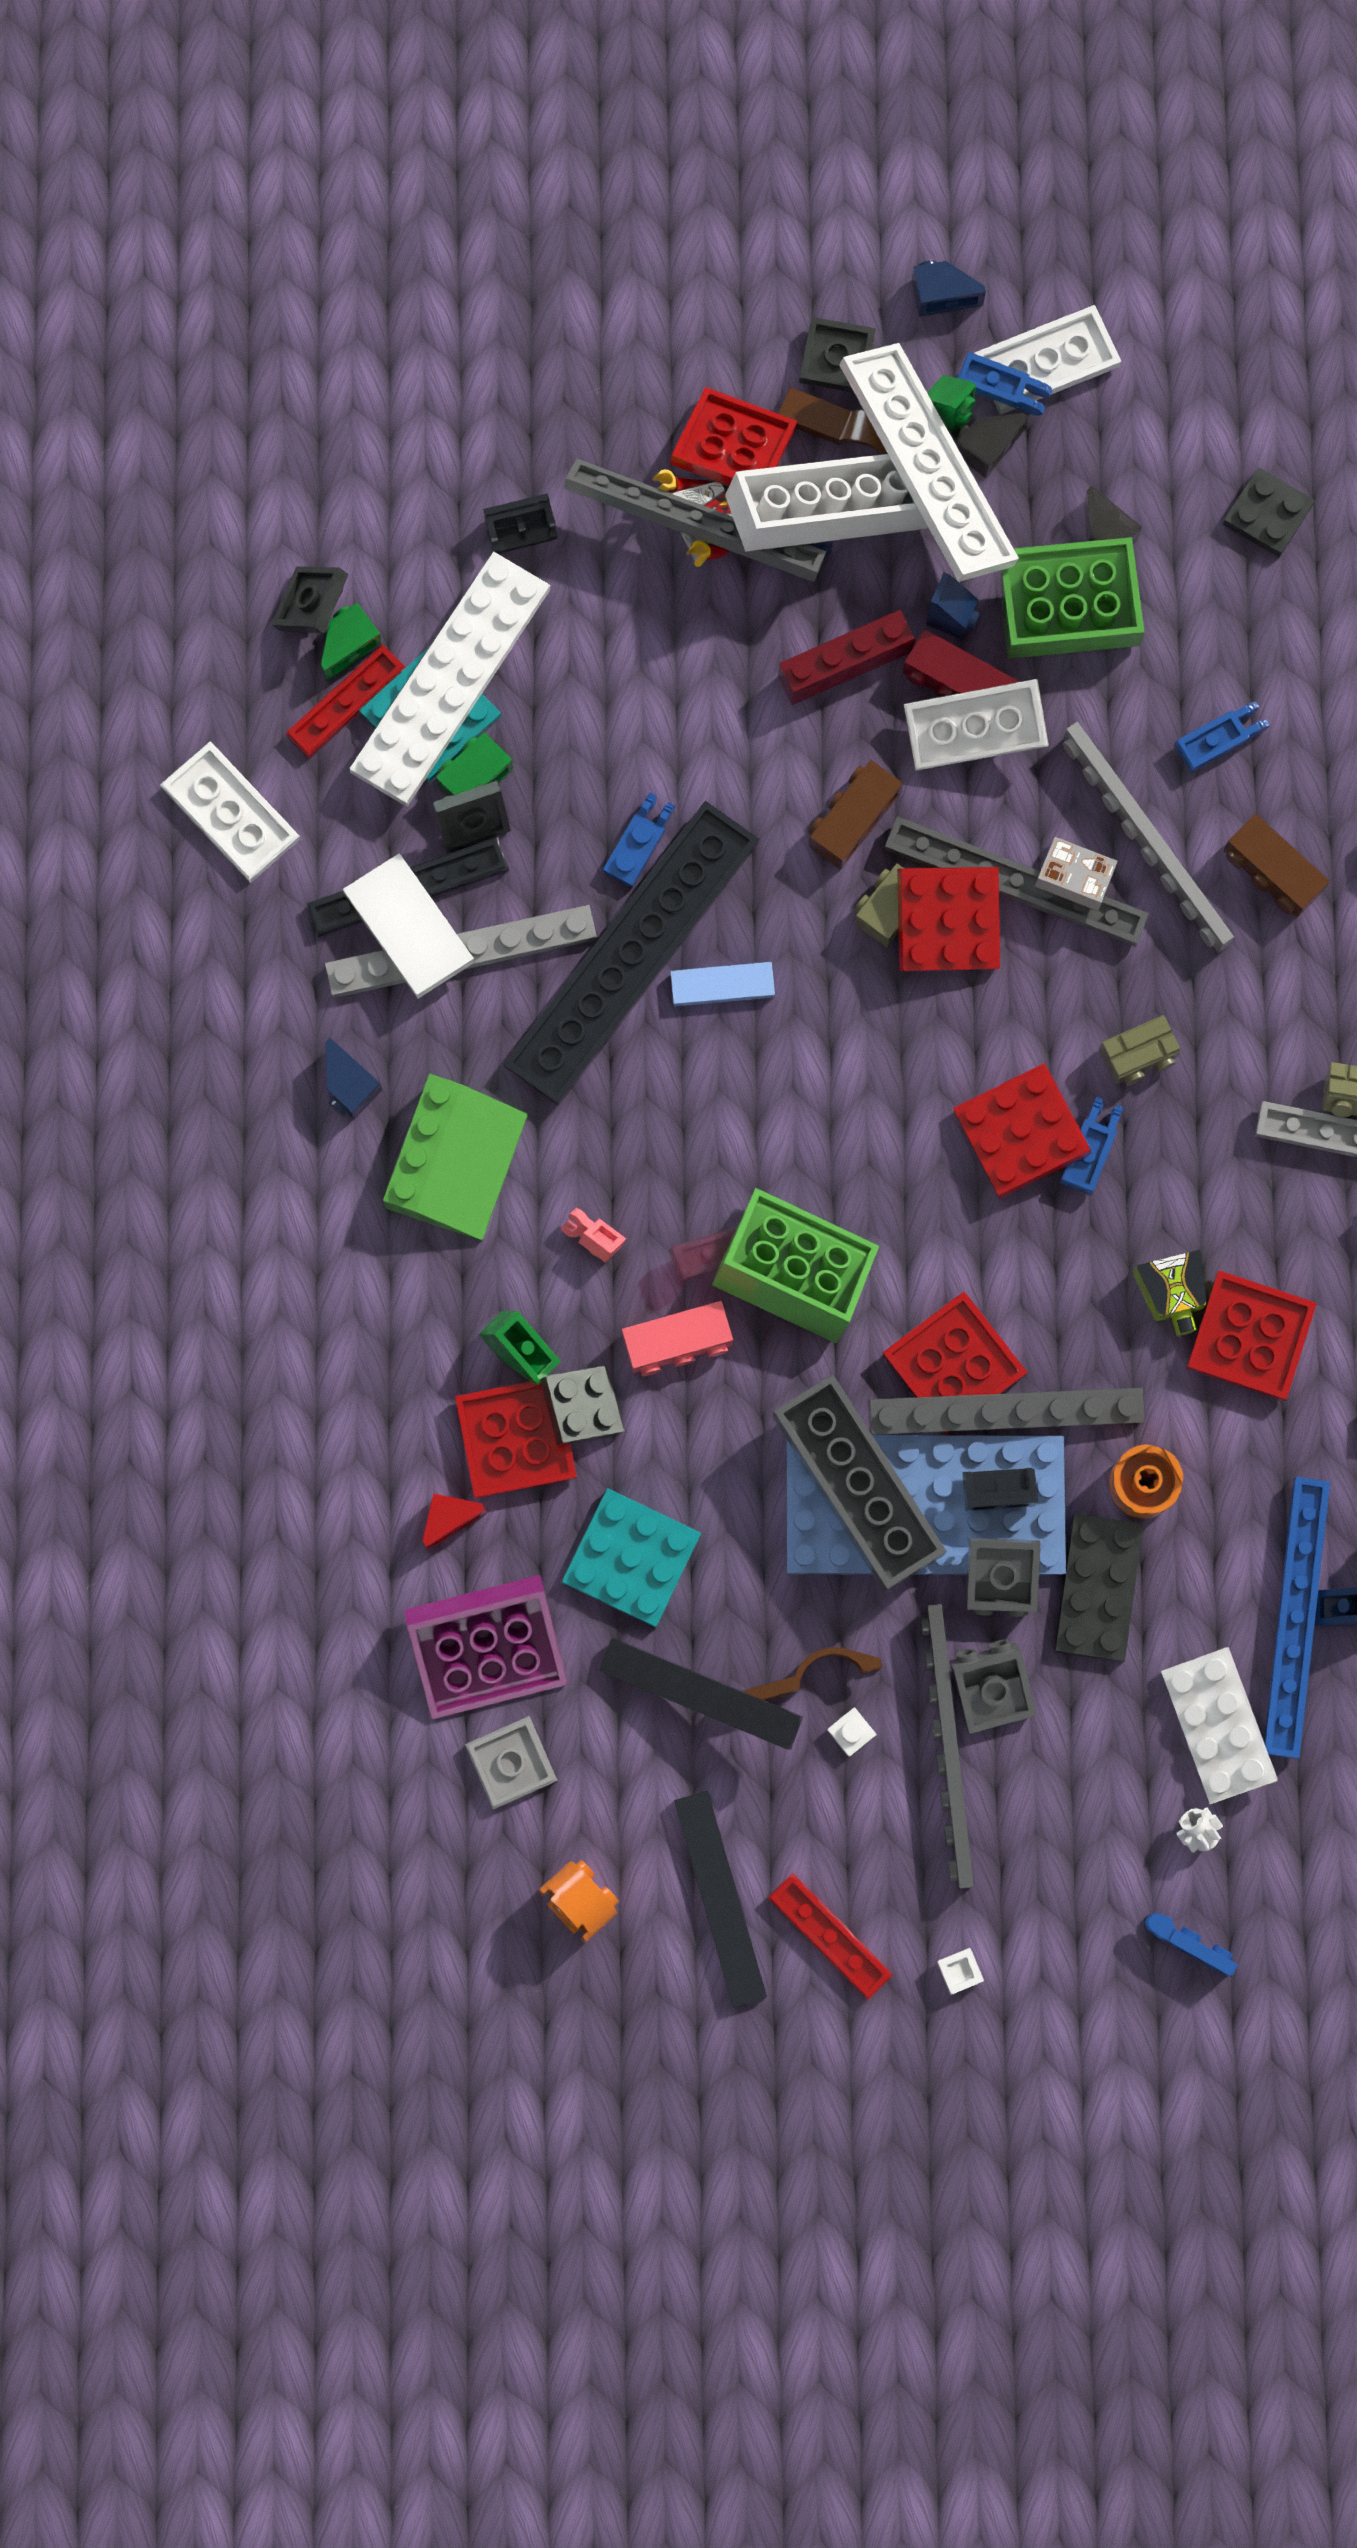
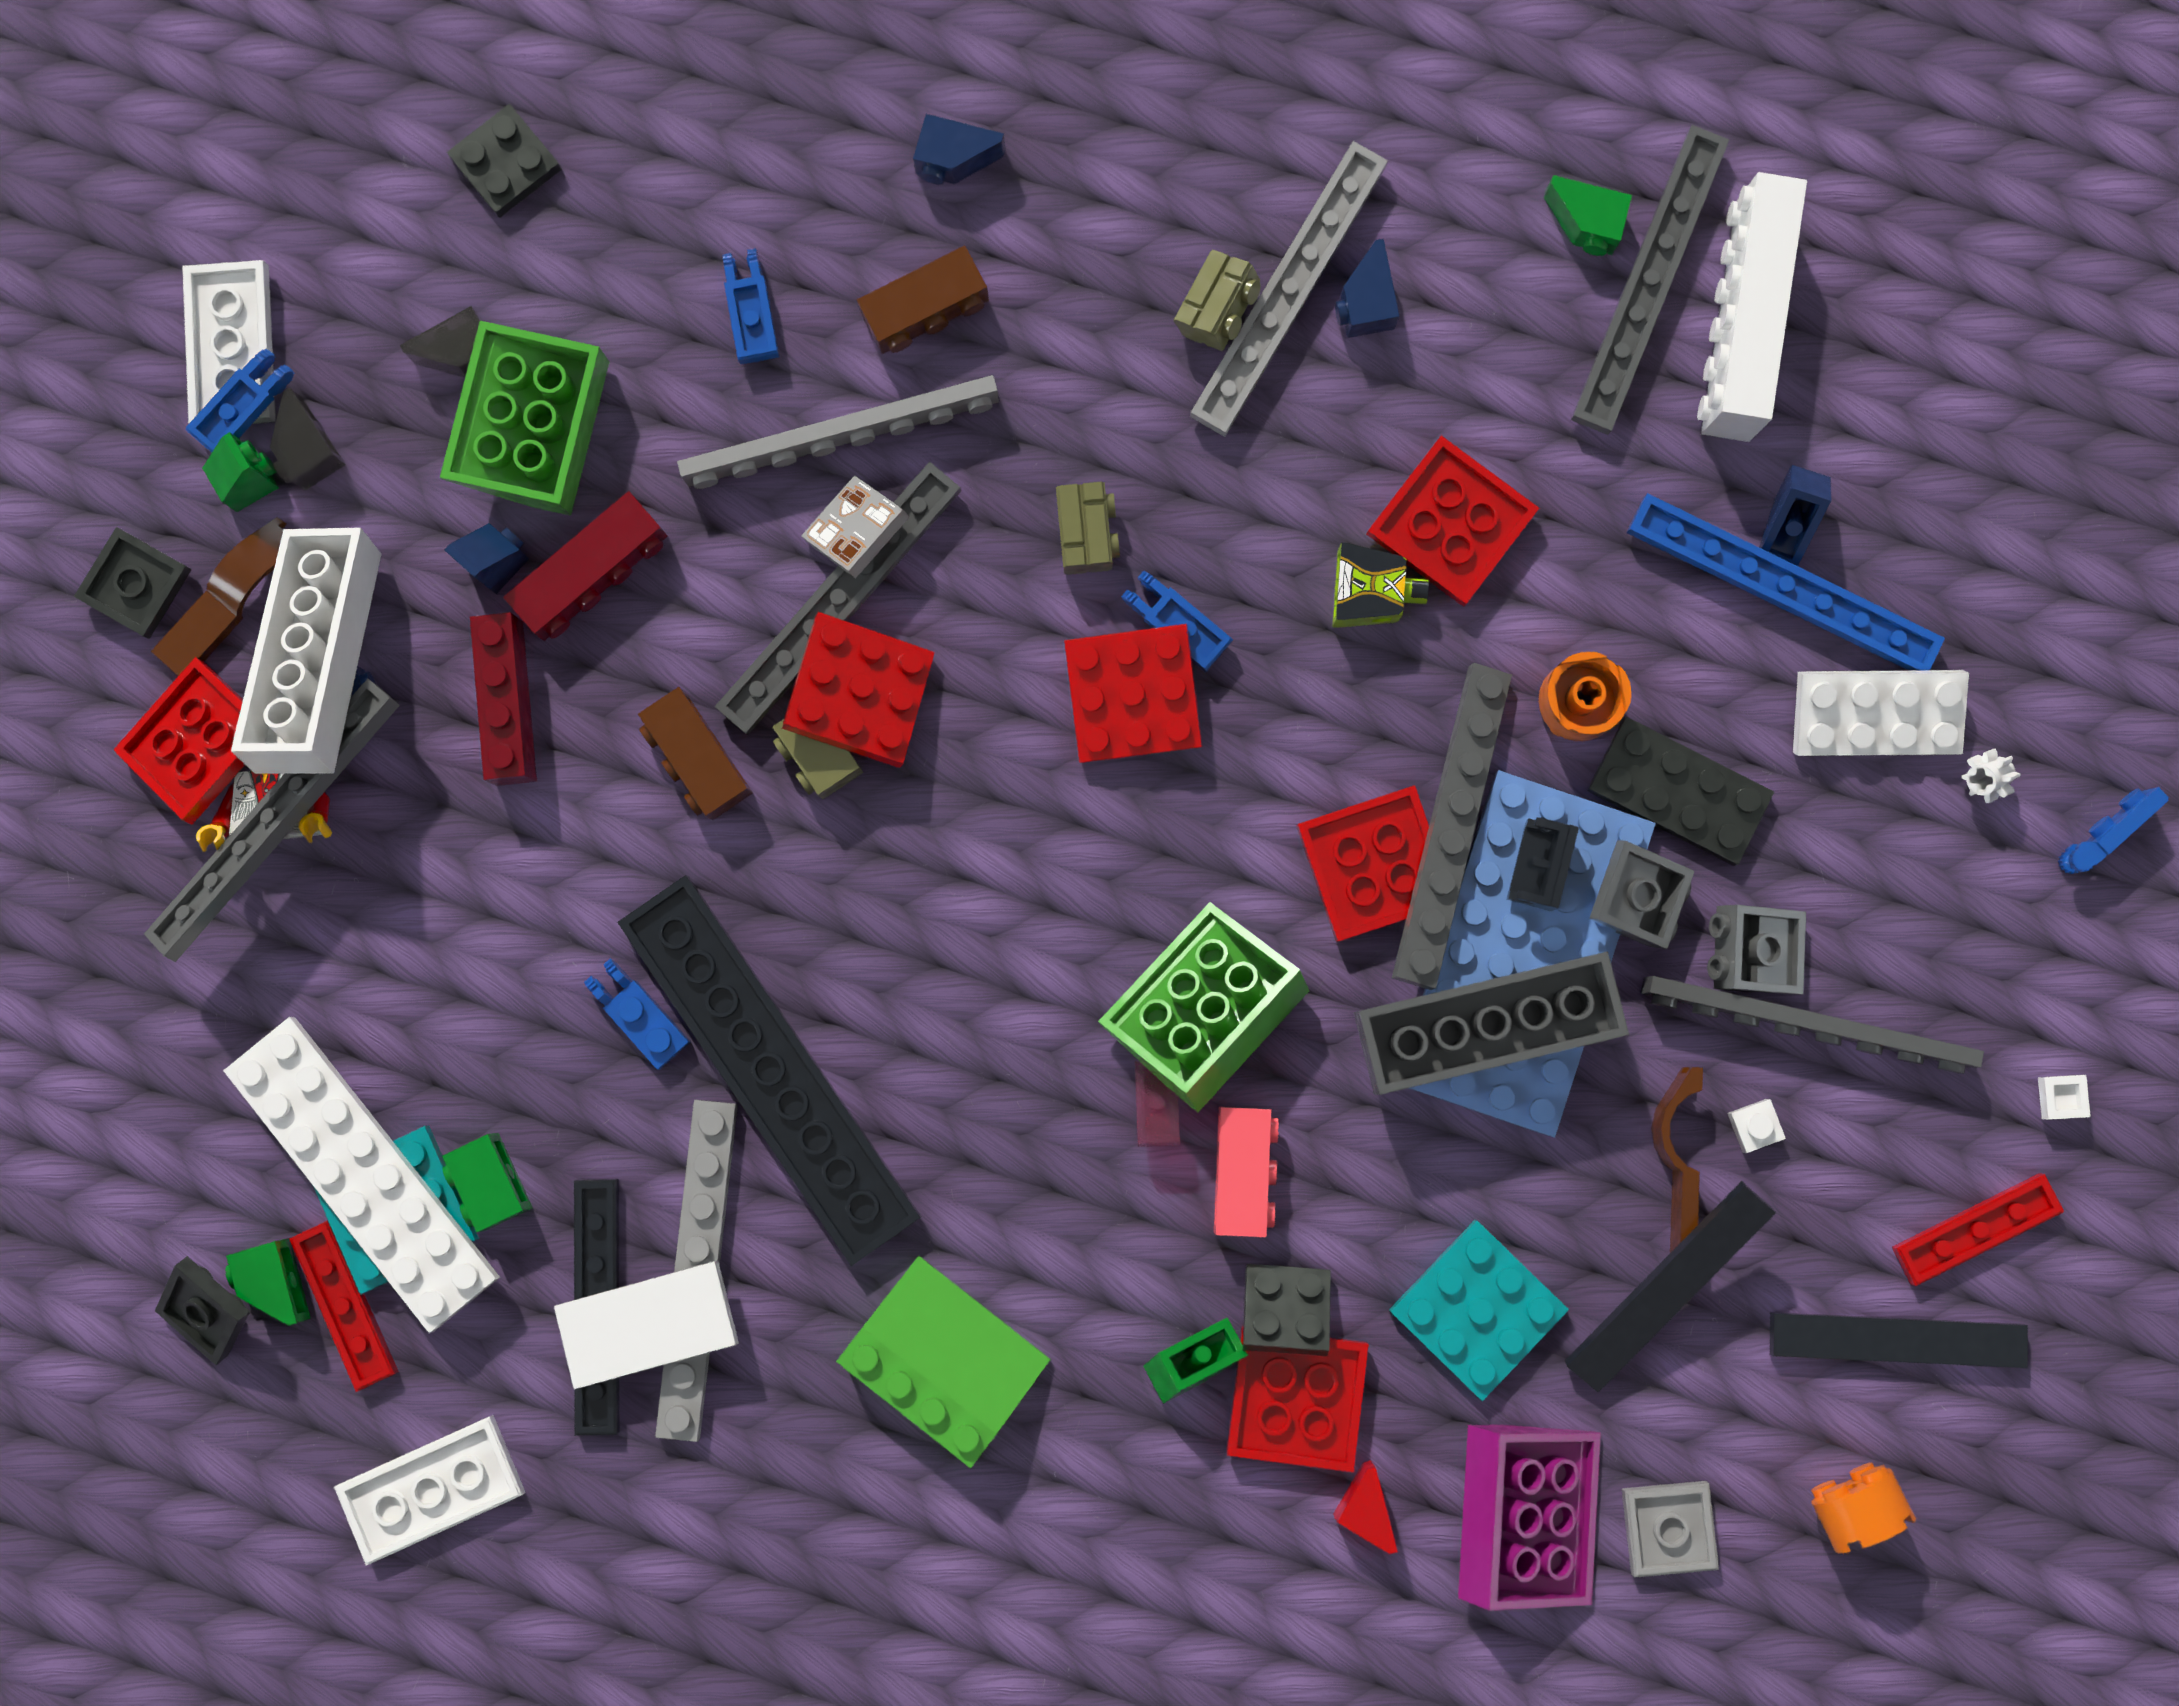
camera: 65 degrees left, 5 degrees up
dark blue slope [325,1038,382,1120] -> none
pearl dark grey plate [433,781,511,853] -> none
black hinge [483,493,558,554] -> none
coral plate [561,1208,626,1263] -> none
light blue tile [671,962,775,1007] -> none
white plate [839,343,1019,582] -> none
white tile [904,679,1049,771] -> none
dark blue slope [912,260,986,317] -> none

